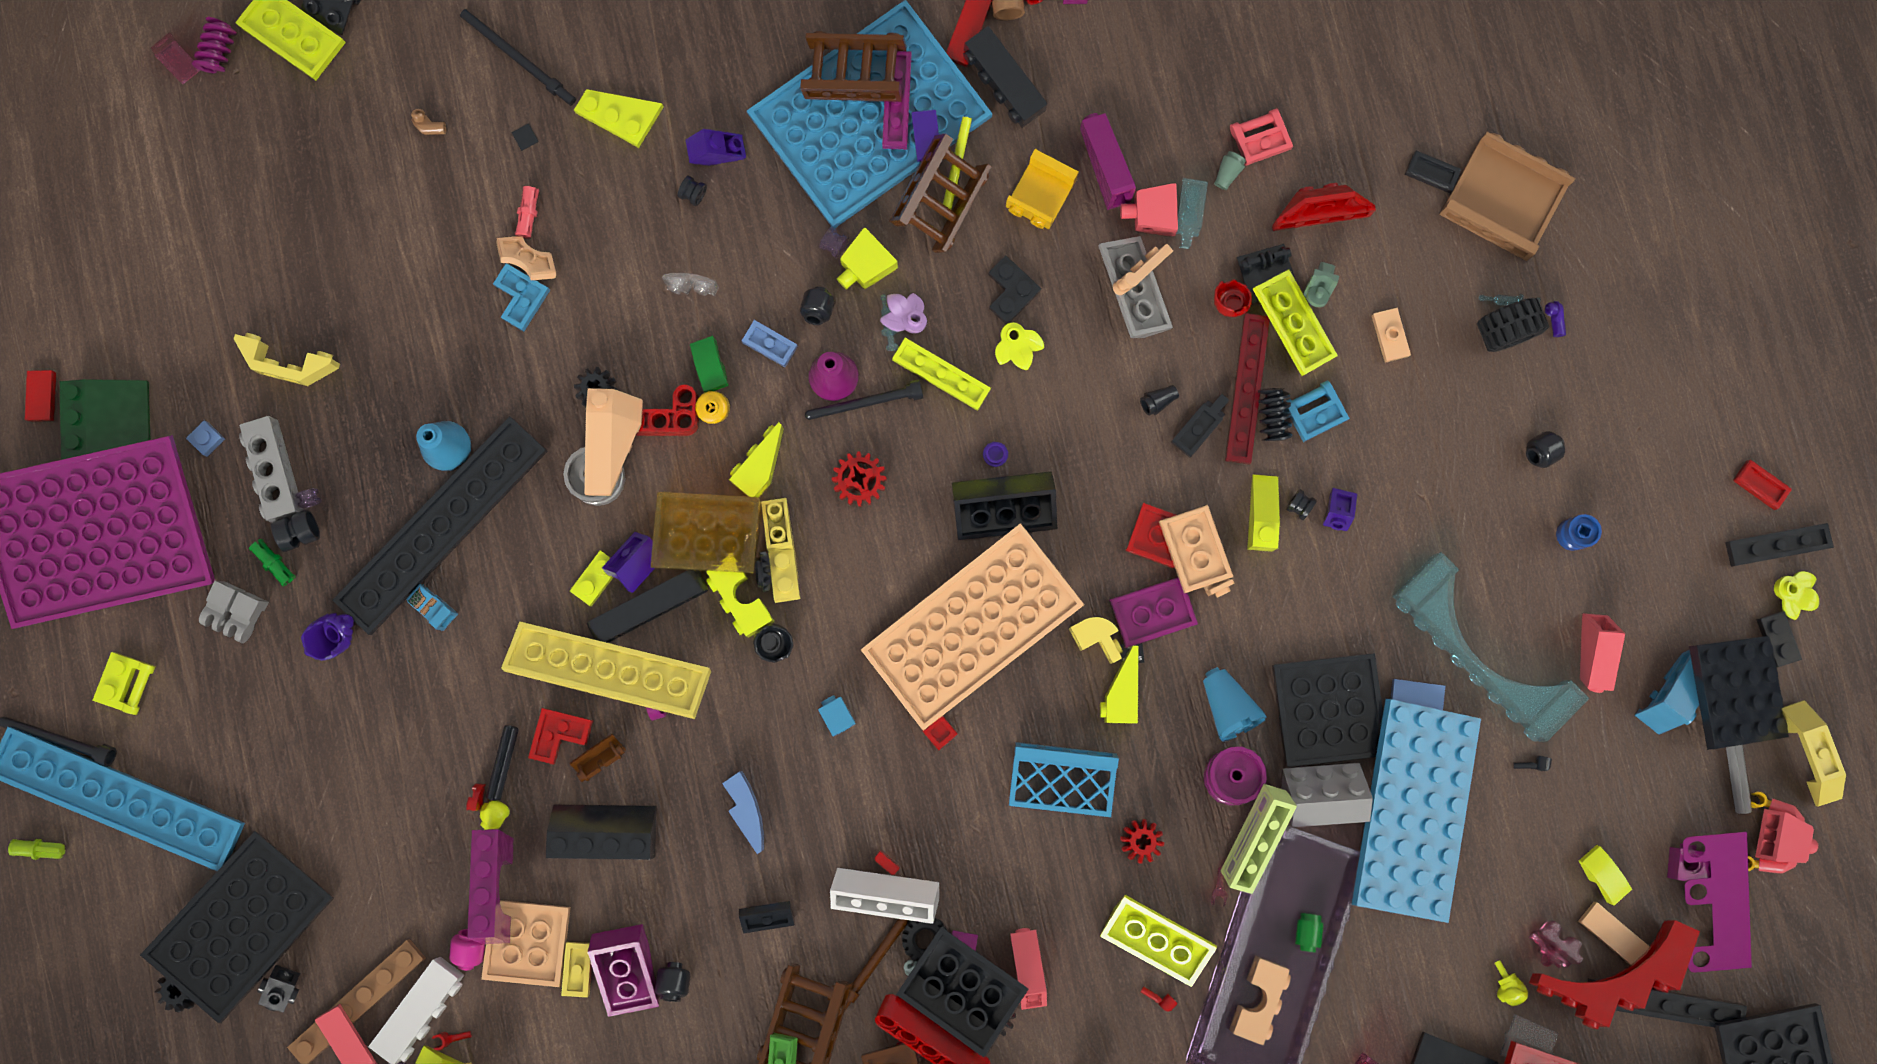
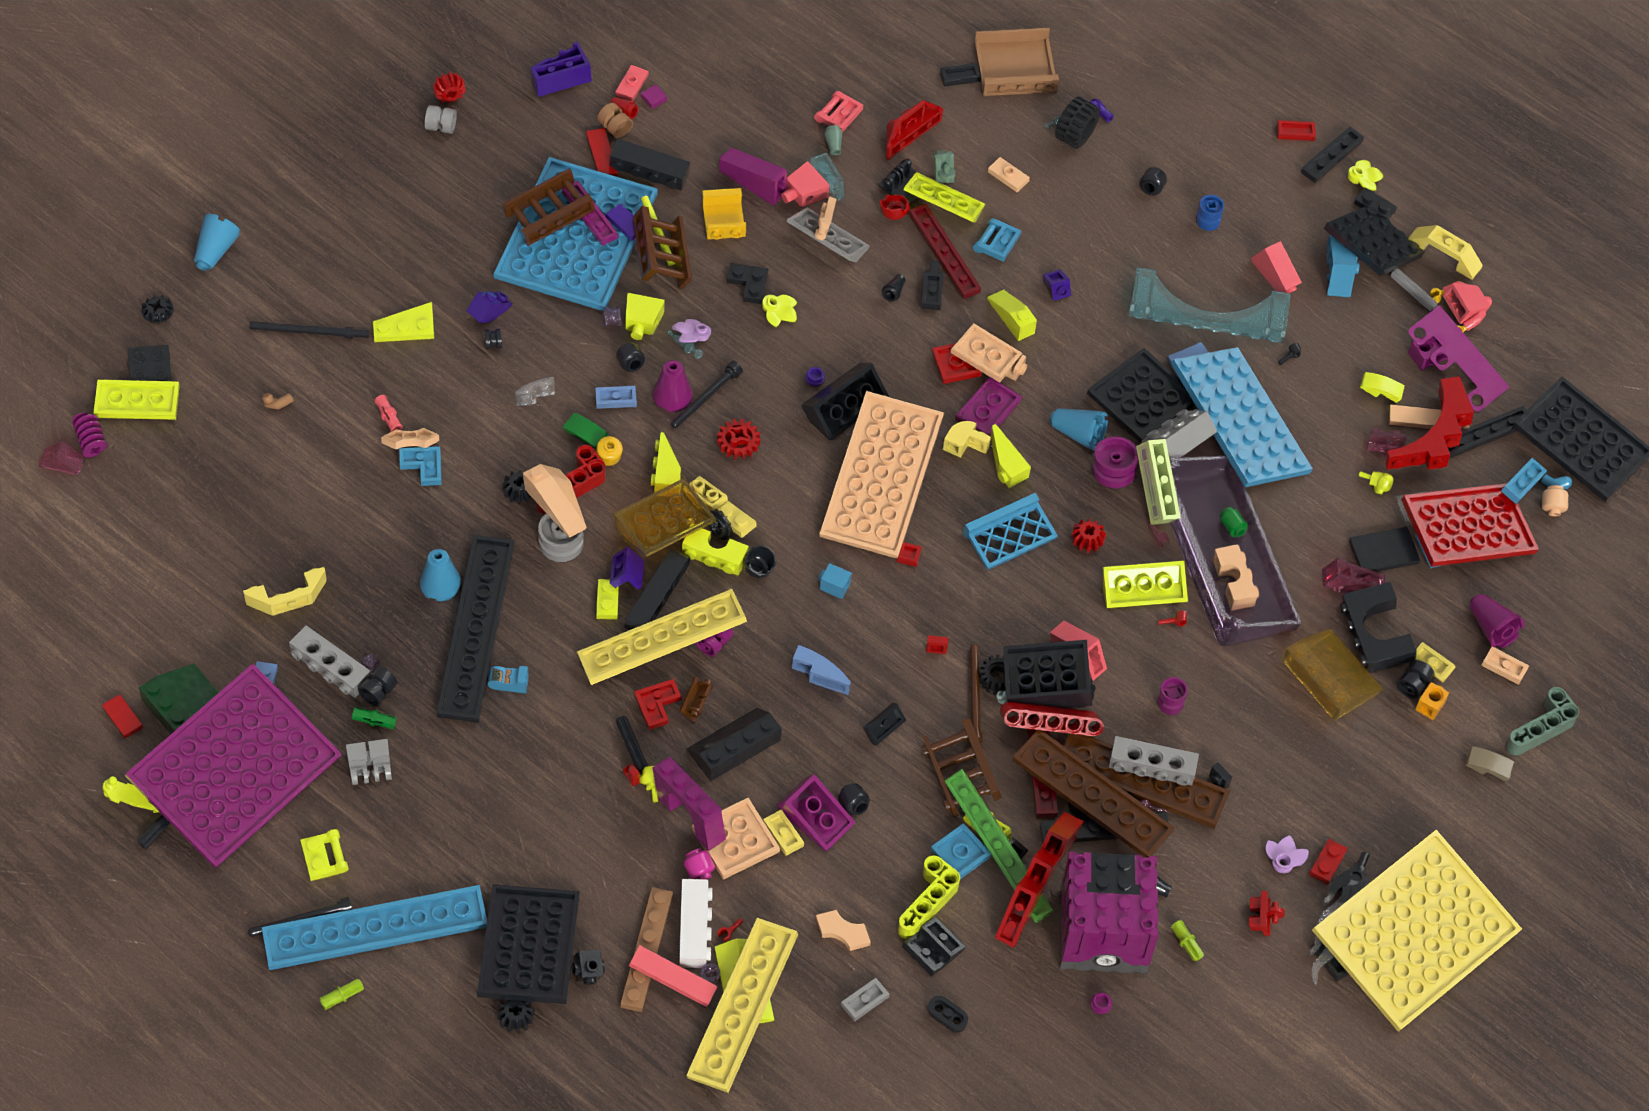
camera: 40 degrees left, 25 degrees down
dark purple hair [301,613,354,661] -> none
black sticker [511,123,539,151] -> none
white brick [830,868,939,924] -> none
neon yellow plate [892,338,991,411] -> none
black piece [1258,388,1292,441] -> none
black wheel [1286,489,1317,521] -> none

